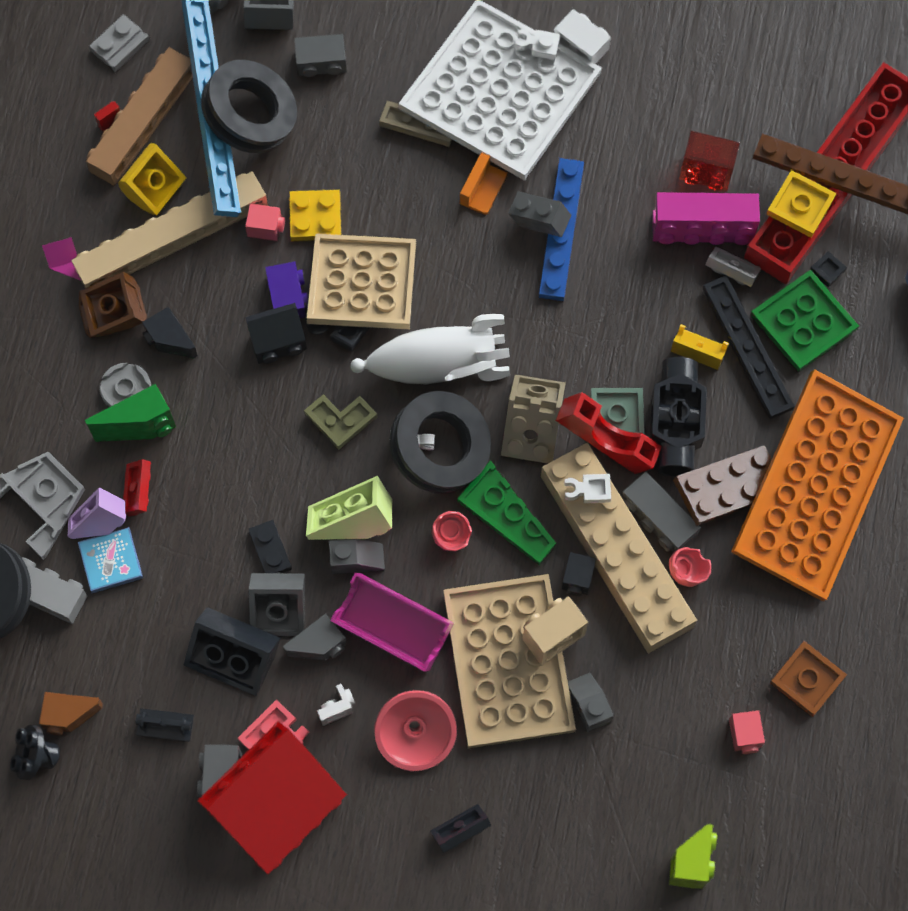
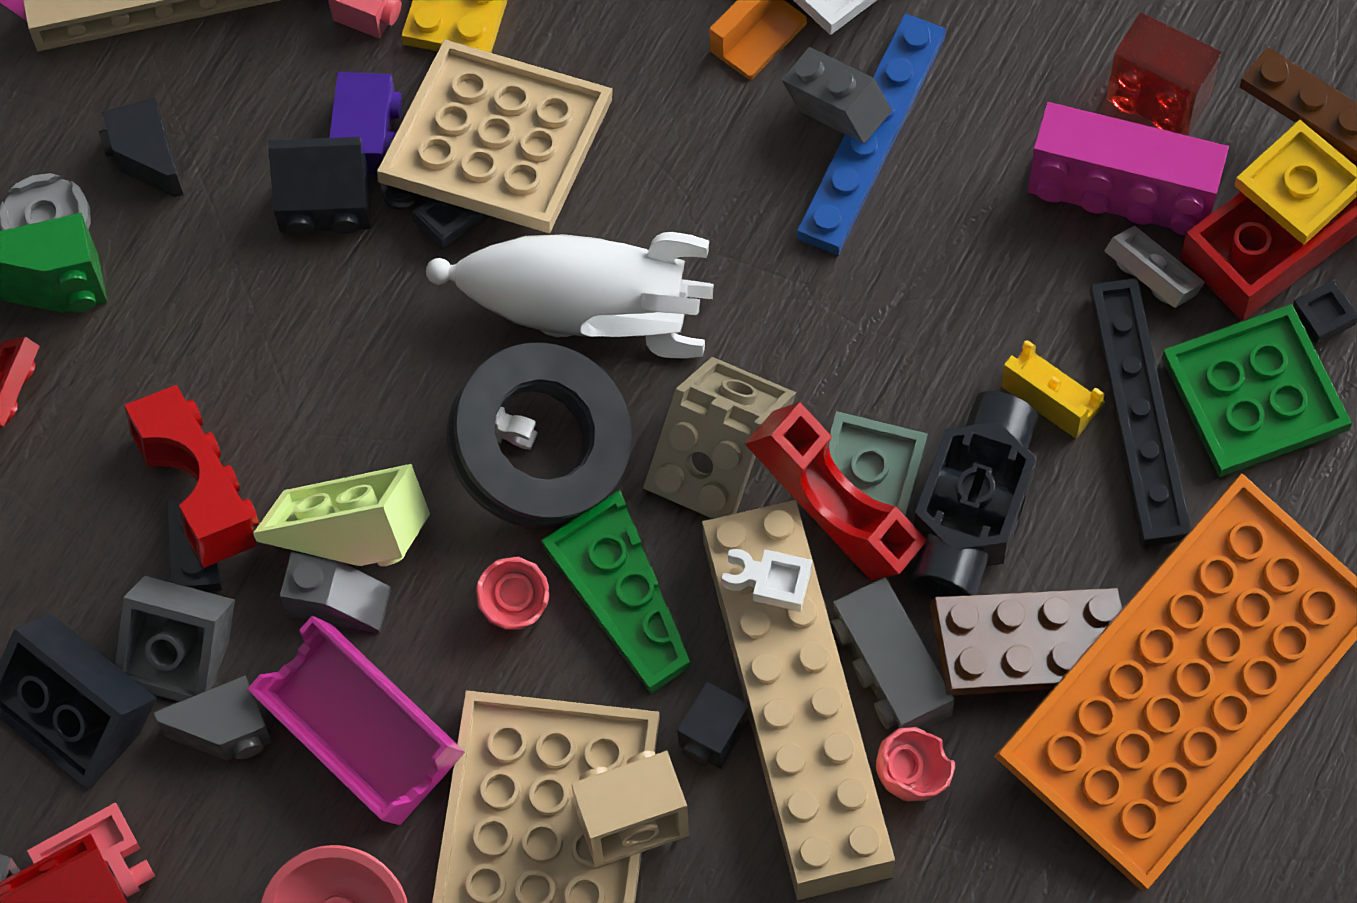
camera: 20 degrees right, 5 degrees down
reddish brown slope [79,272,147,338] -> none
olive plate [304,394,377,450] -> none
white bracket [317,684,355,726] -> none
none -> red arch [124,385,259,568]

